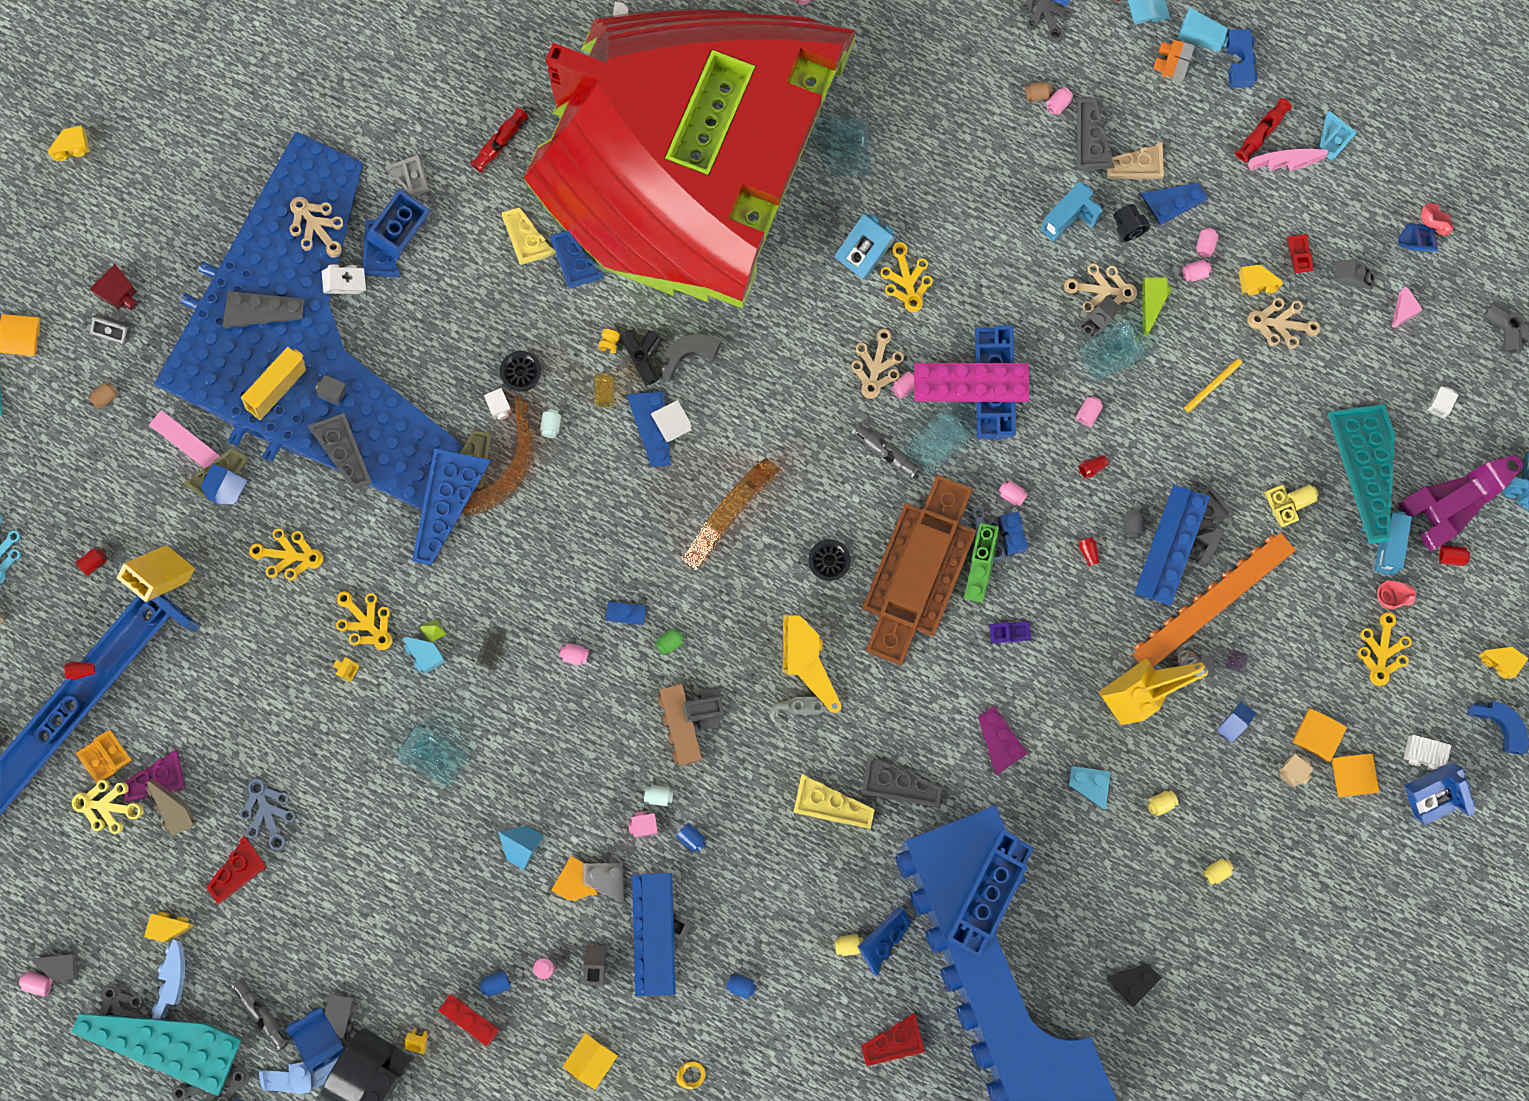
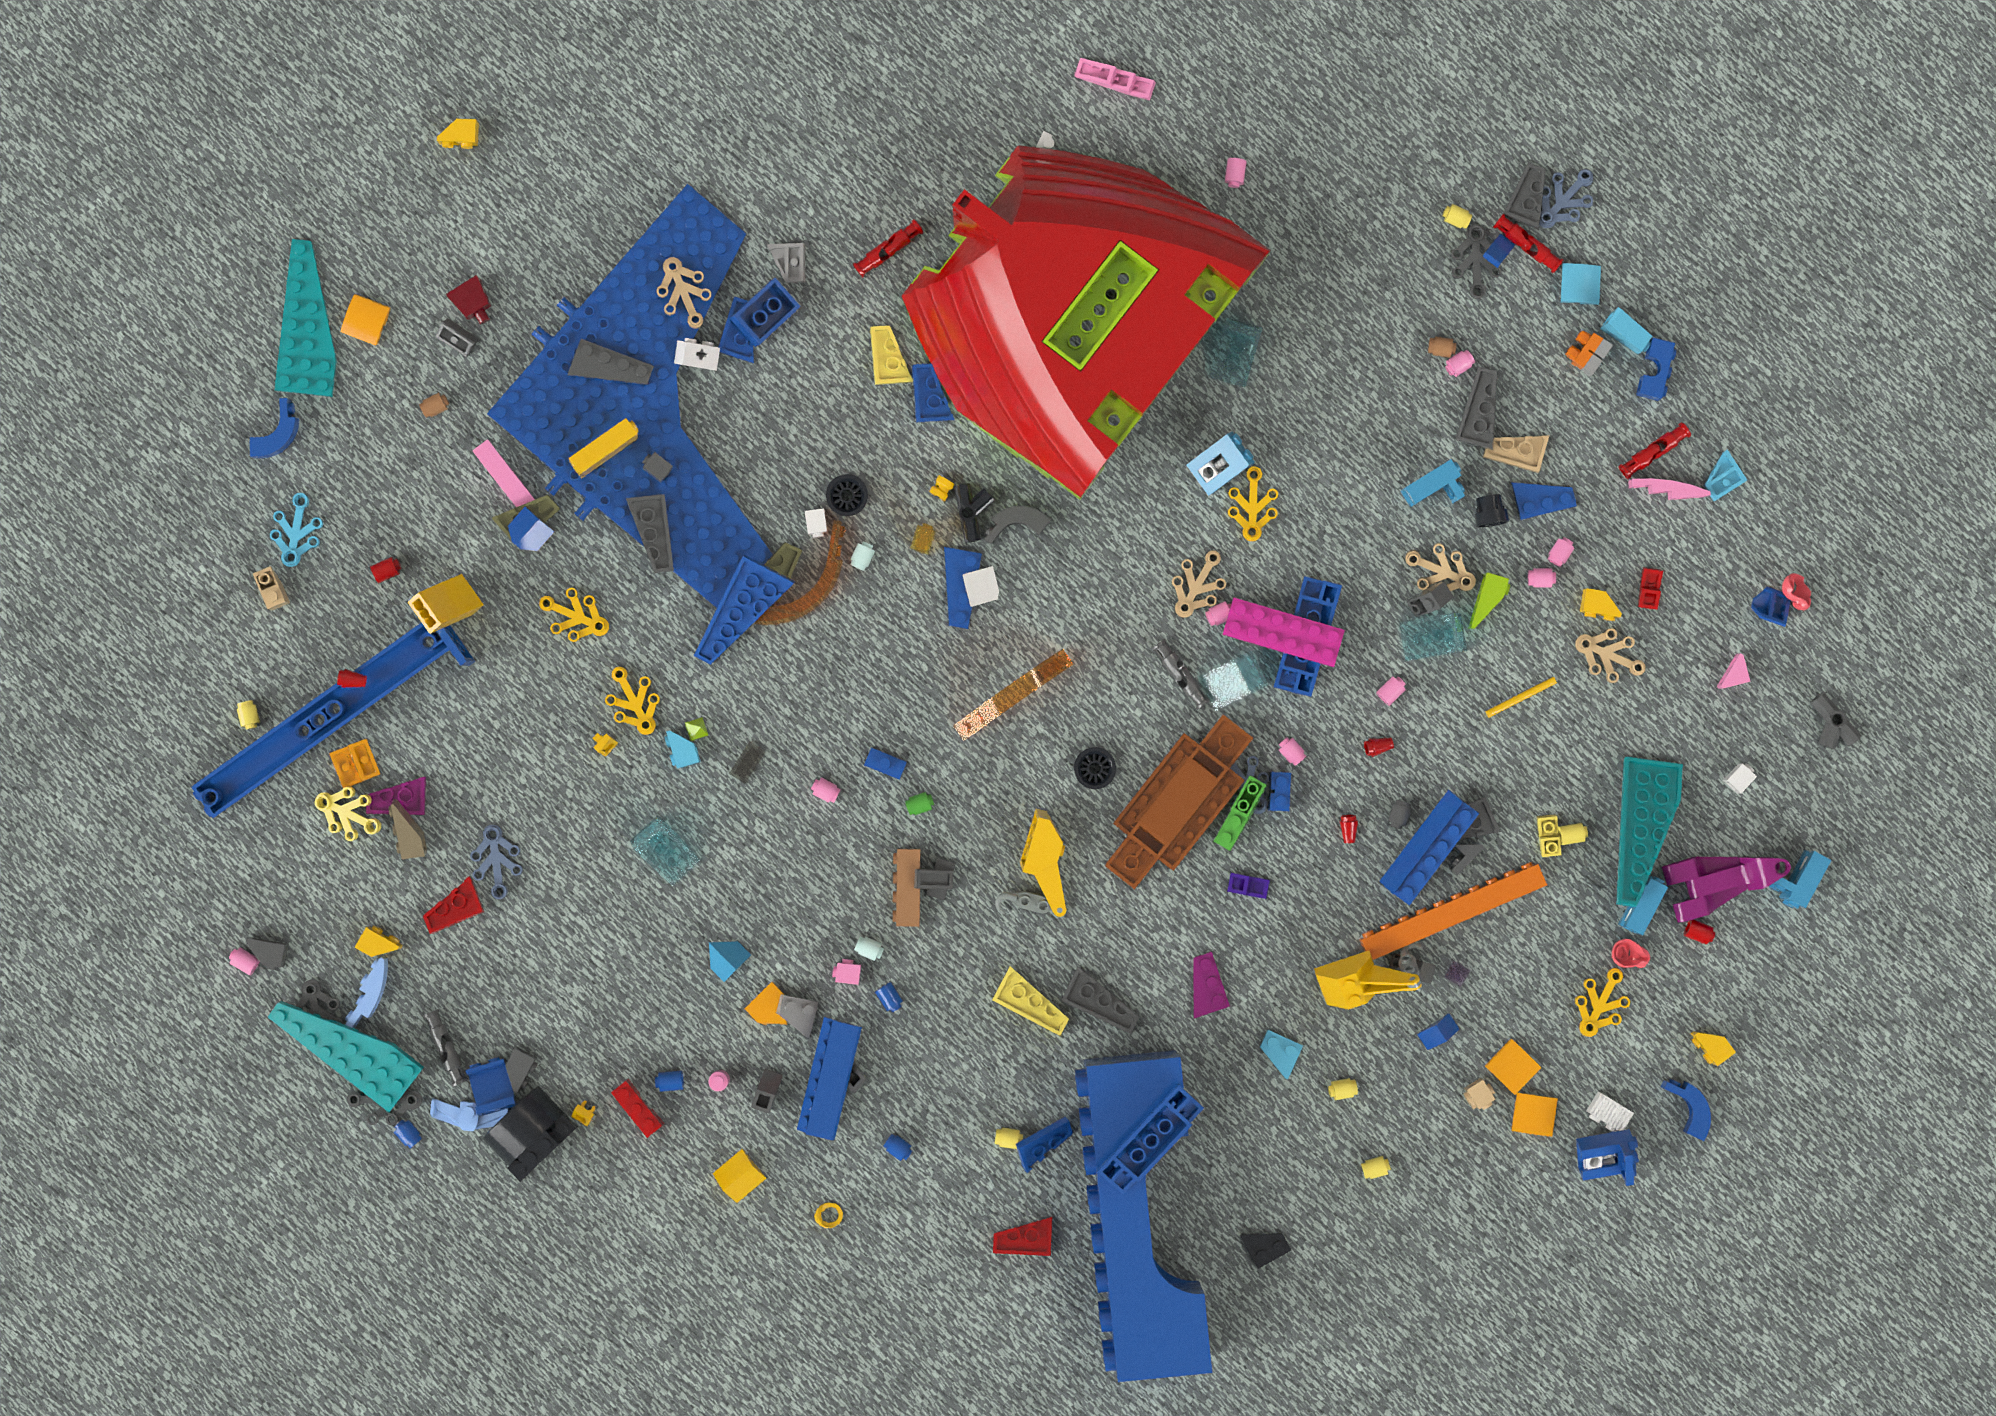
camera: 15 degrees right, 10 degrees up
dark grey slope [1334,259,1375,290] -> none

